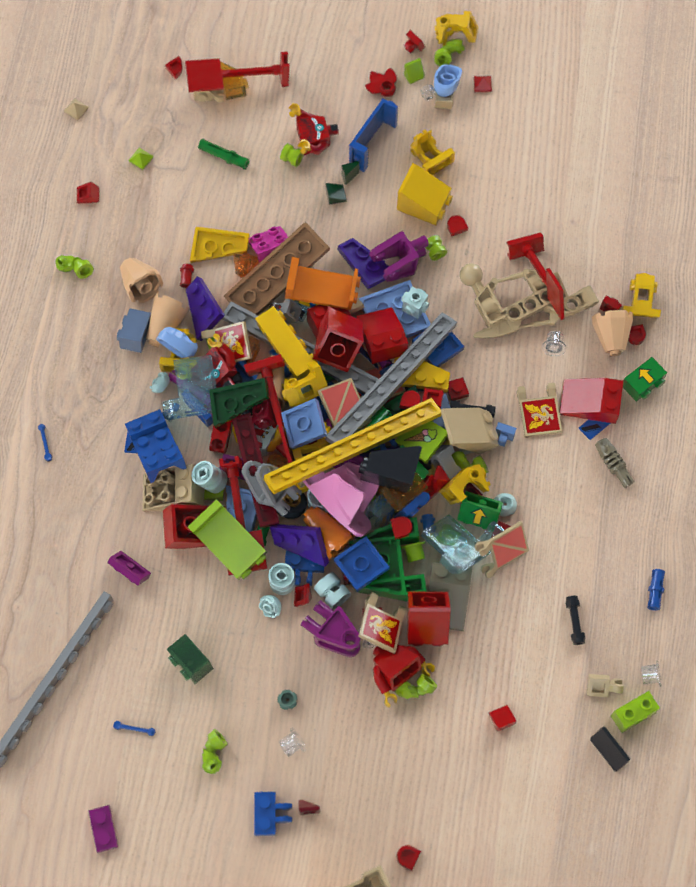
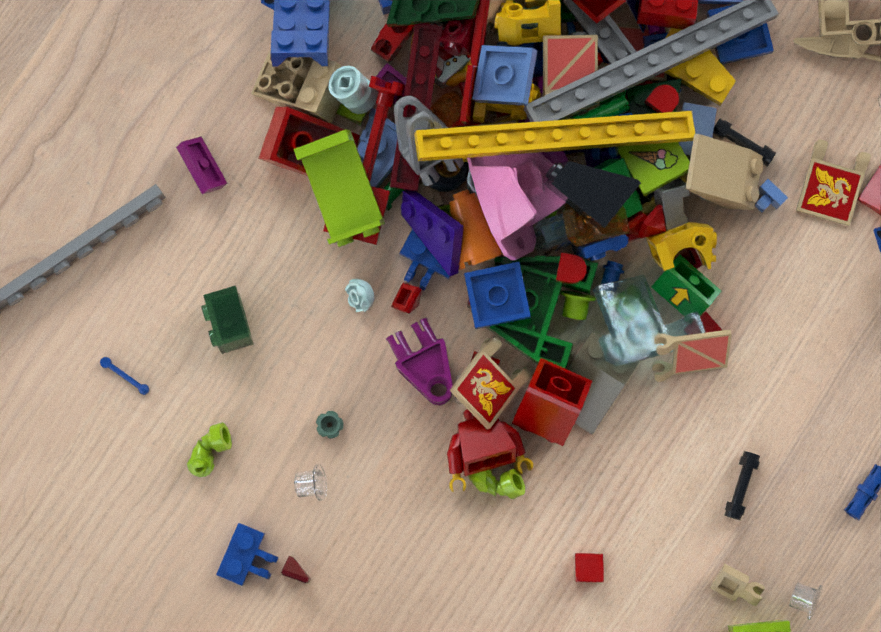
camera: 25 degrees right, 15 degrees up
magenta plate [88,805,118,853] -> none
light aqua wheel [268,563,295,595] -> none
light aqua wheel [314,572,351,610] -> none
red plate [422,388,444,410] -> none
red plate [448,377,469,401] -> none
lime arm [452,451,489,473] -> none
light aqua plate [494,493,517,517] -> none

